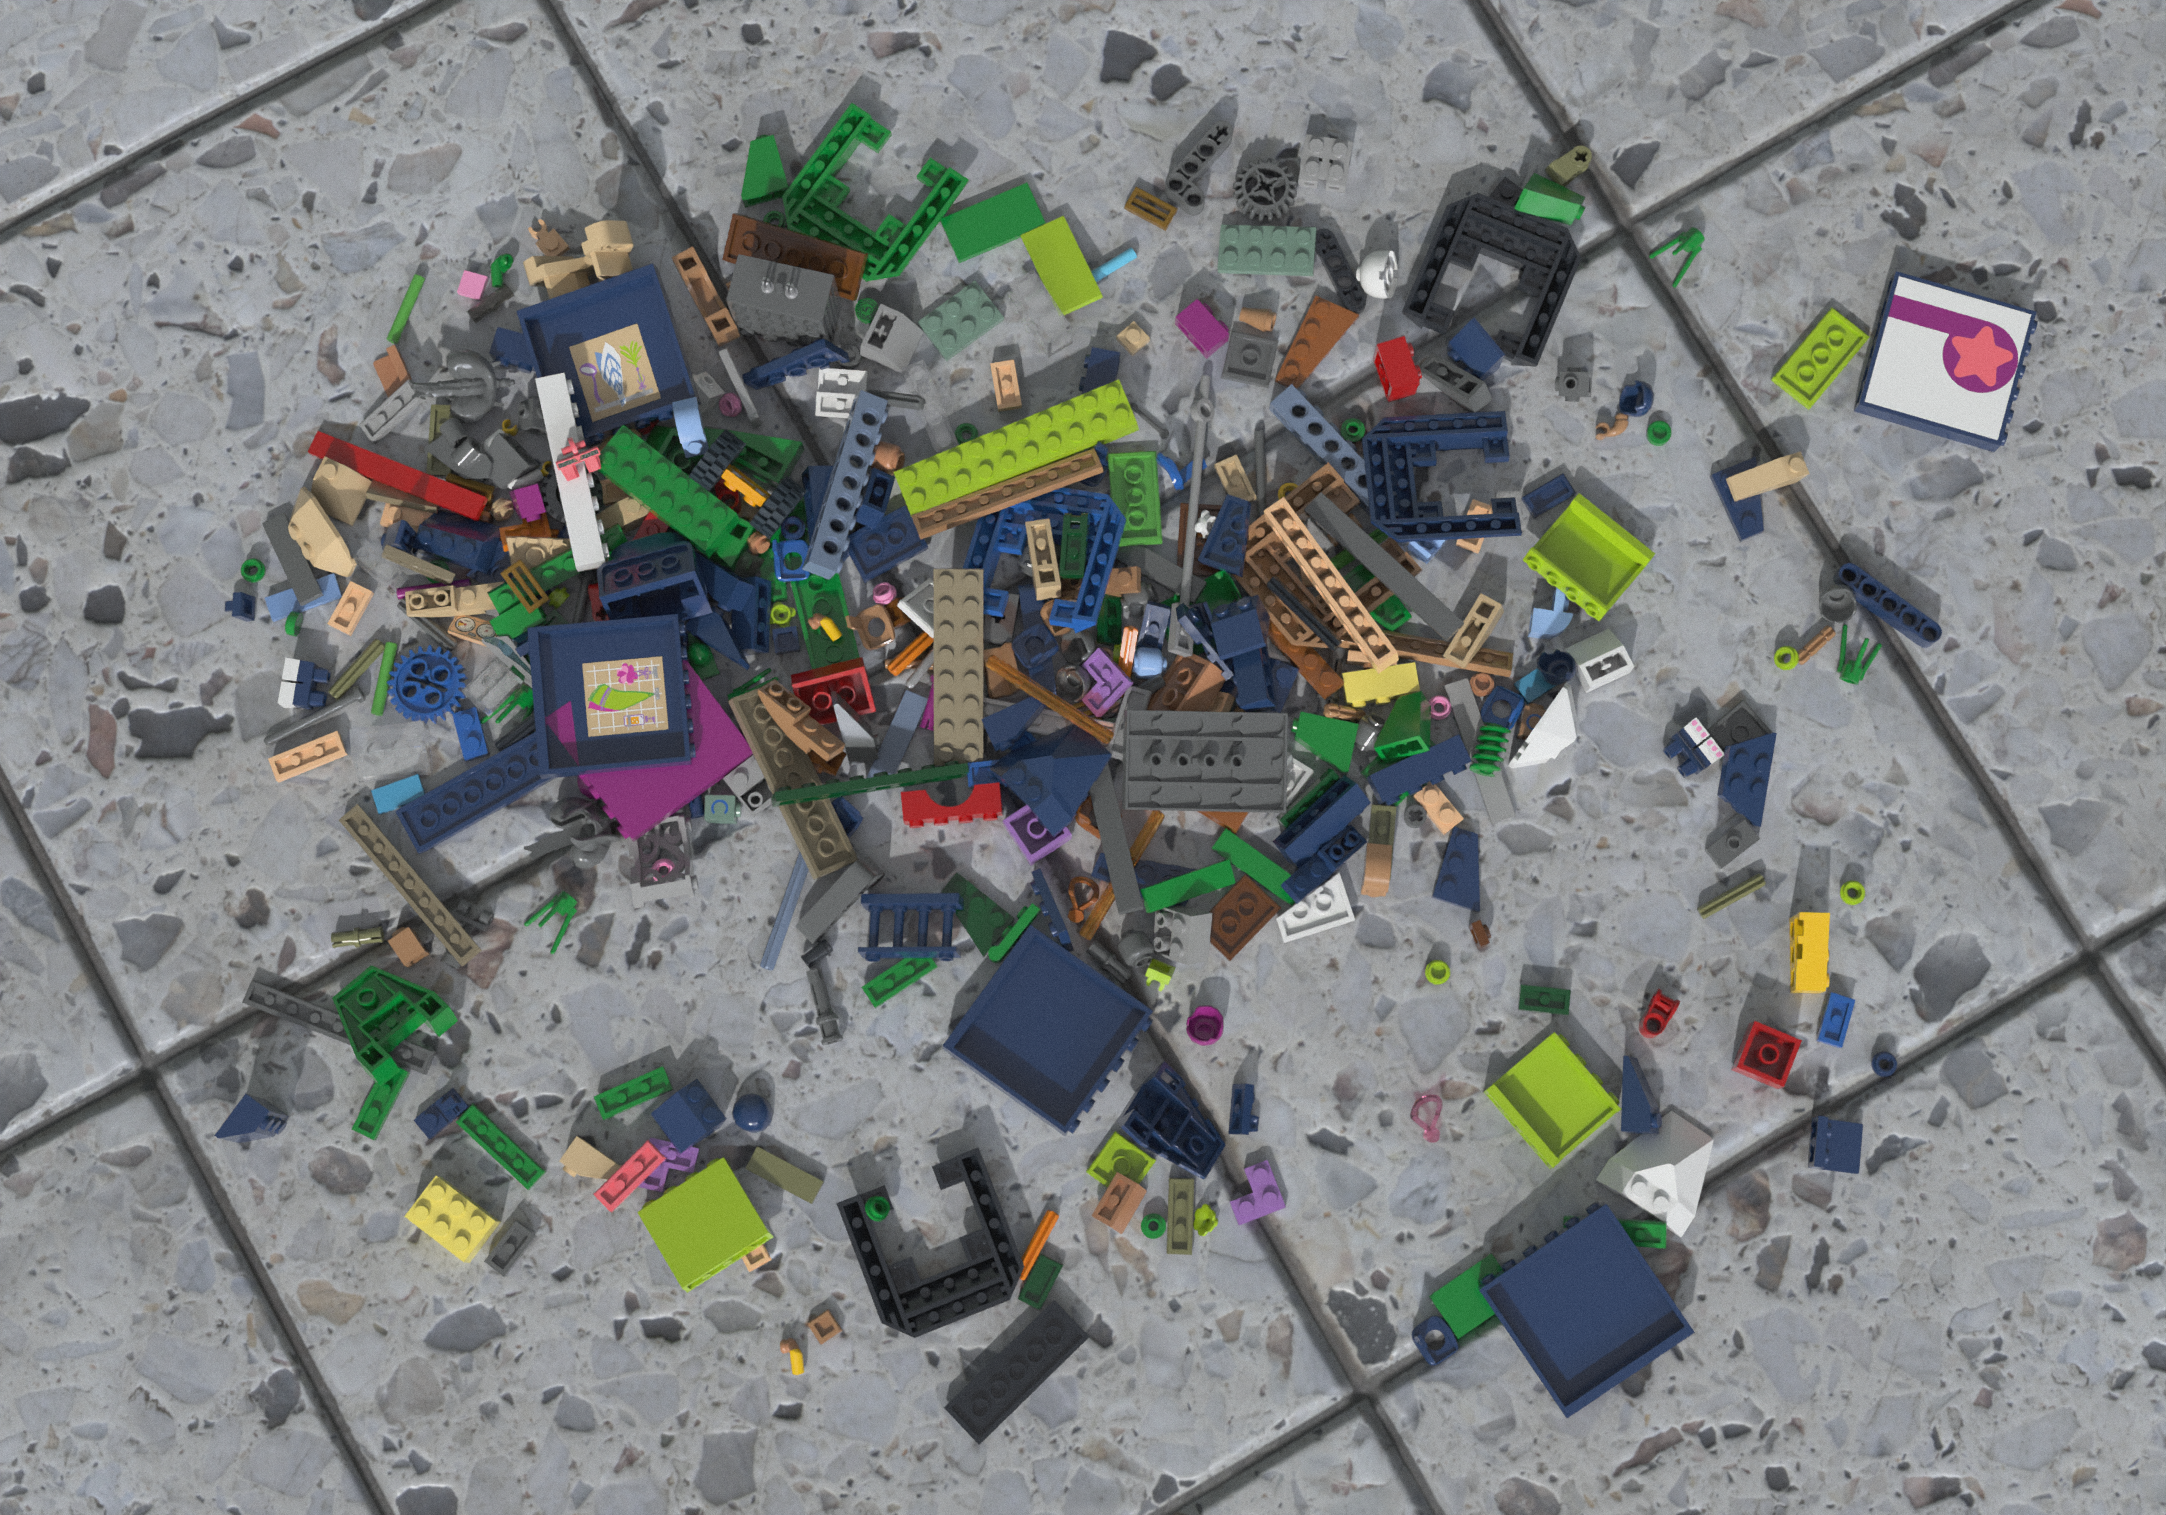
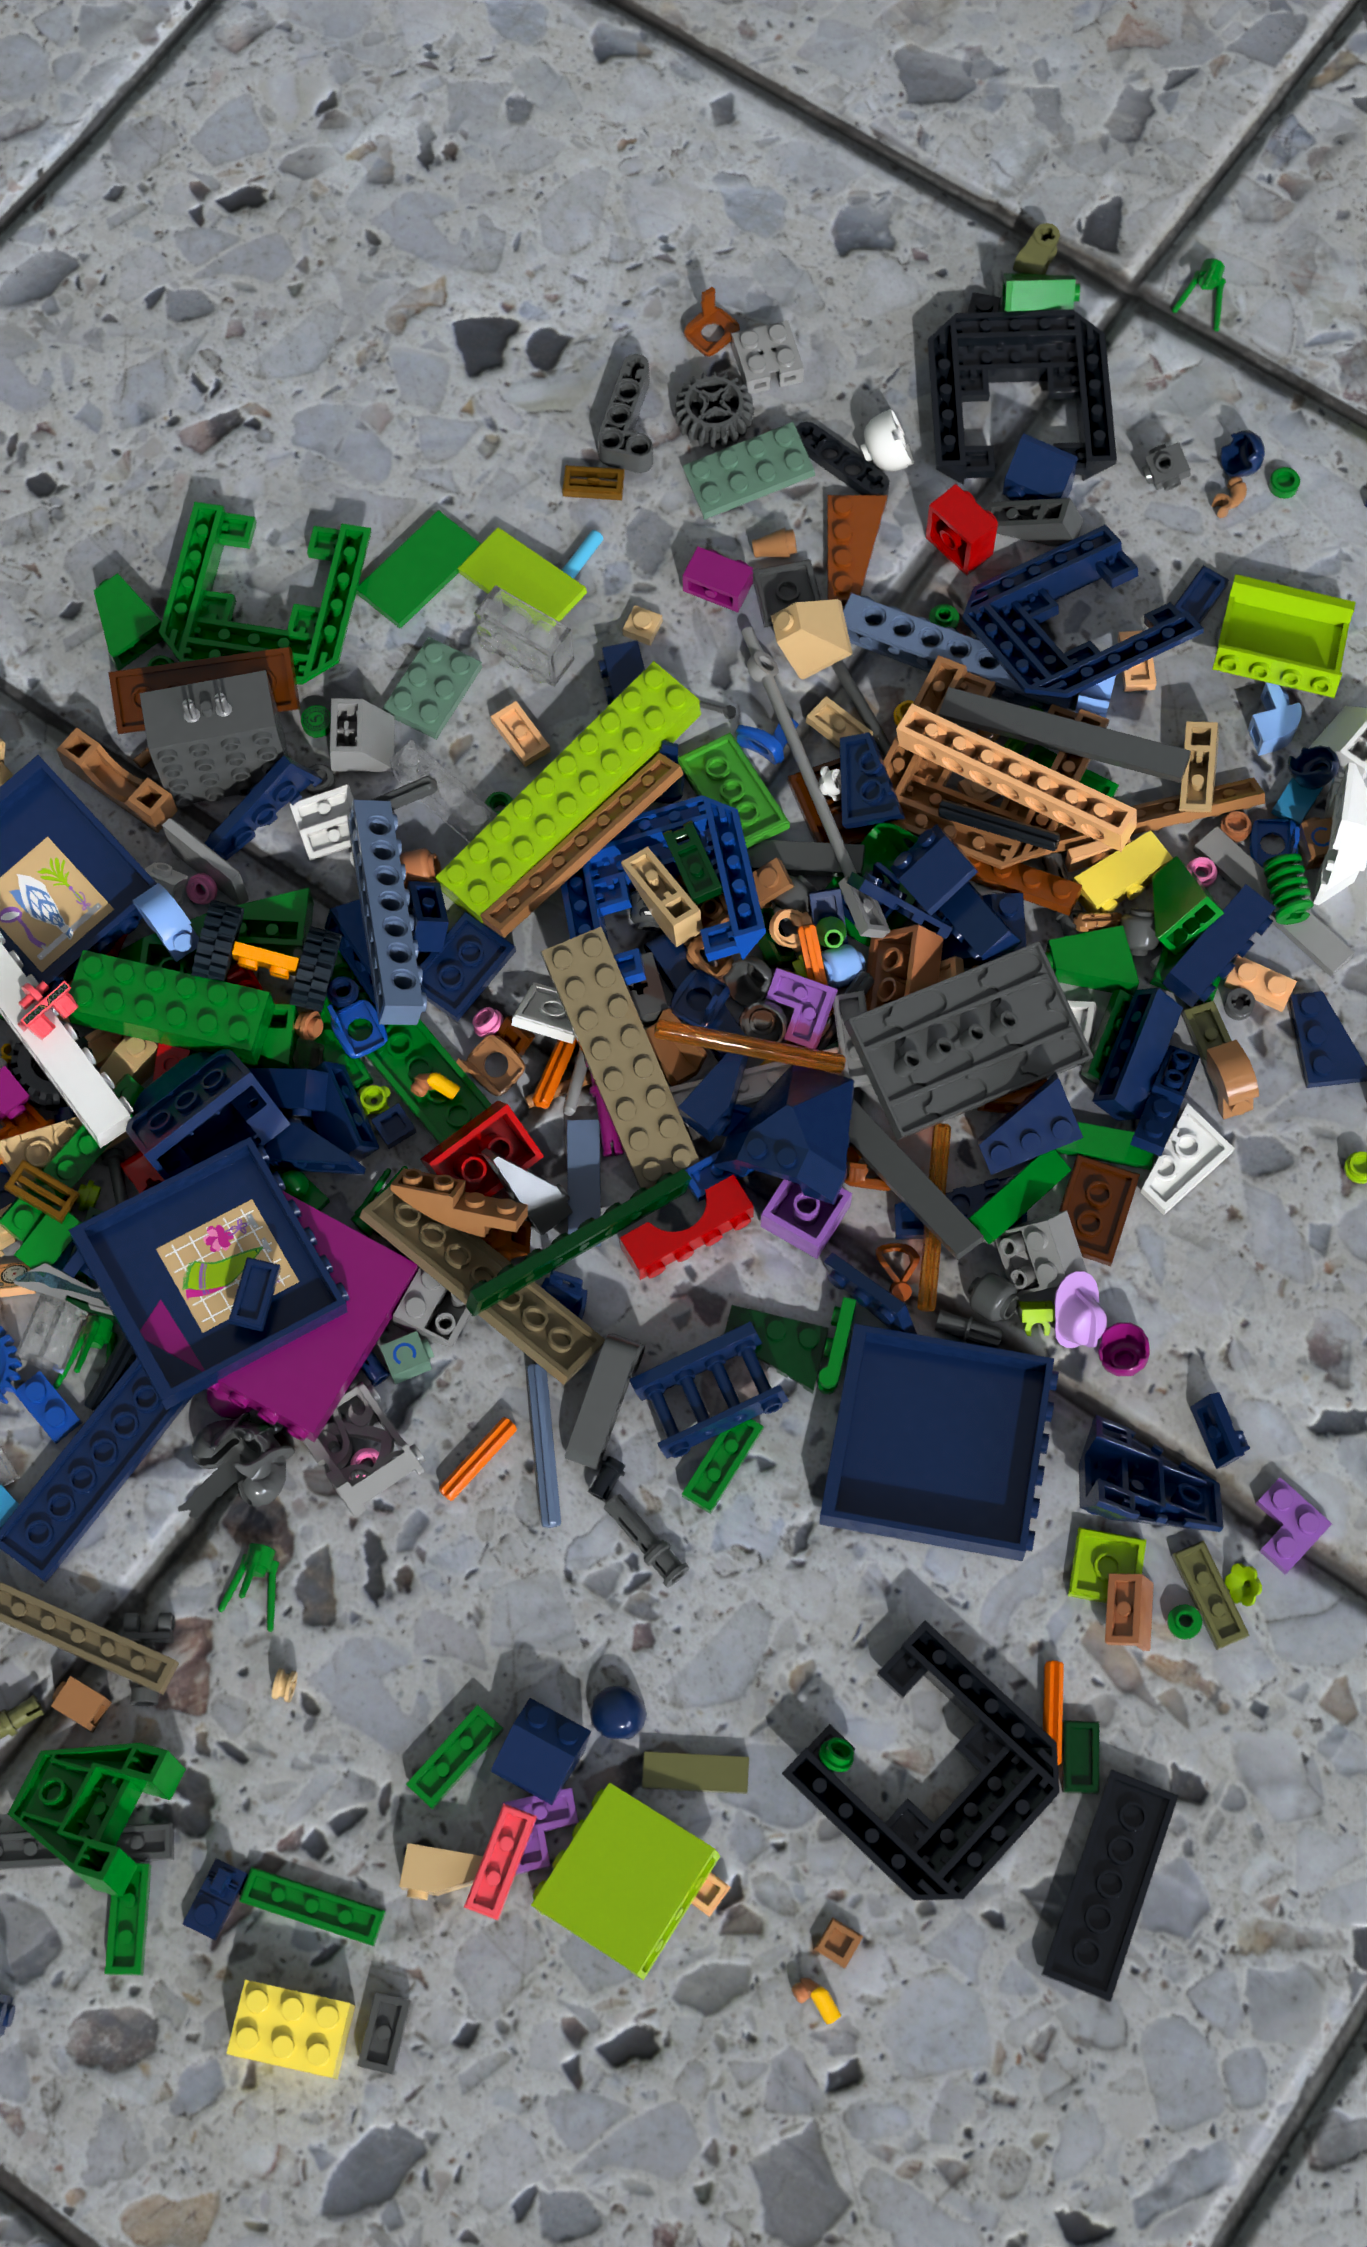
camera: 25 degrees left, 10 degrees down
none -> dark blue tile [228,1257,281,1332]
none -> tan bush [272,1668,298,1703]
none -> orange axle [439,1417,517,1501]
none -> dark orange piece [684,287,740,356]
none -> light nougat piece [769,909,813,953]
none -> tan slope [771,599,853,680]
none -> bright green cone [816,917,846,948]
none -> dark blue wedge [977,1072,1083,1175]
none -> lavender piece [1054,1271,1107,1348]

